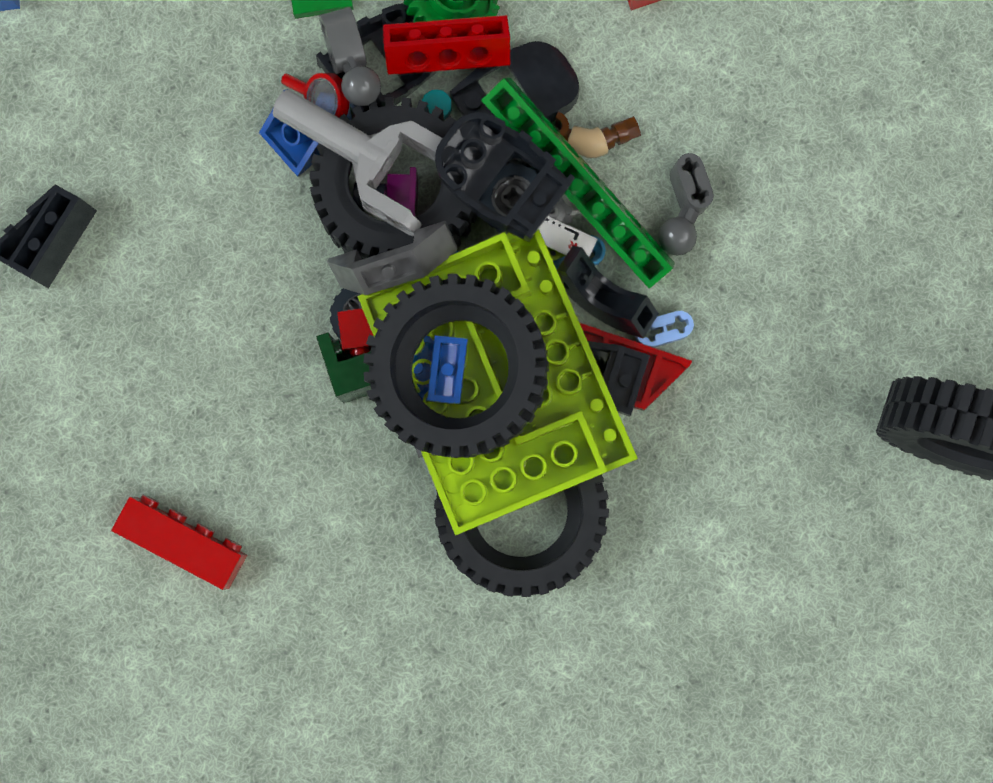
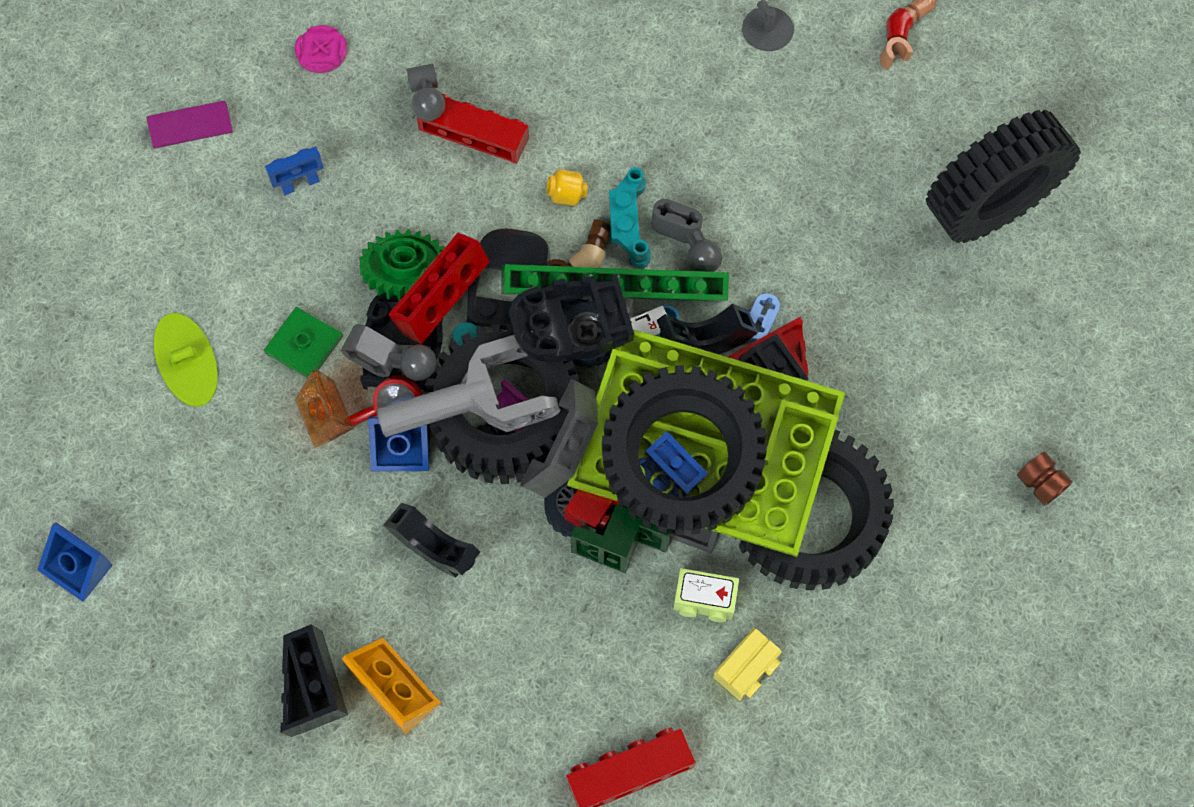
camera: 50 degrees left, 15 degrees down
none -> clear orange slope [295,370,354,448]
none -> light orange slope [342,637,441,735]
none -> black arch [383,503,480,578]
none -> yellow head [546,169,588,206]
none -> teal plate [609,167,651,269]
none -> brick [673,568,739,623]
none -> light yellow brick [713,628,782,701]
none -> dark grey shield [742,0,794,51]
none -> copper wheel [1017,451,1073,506]

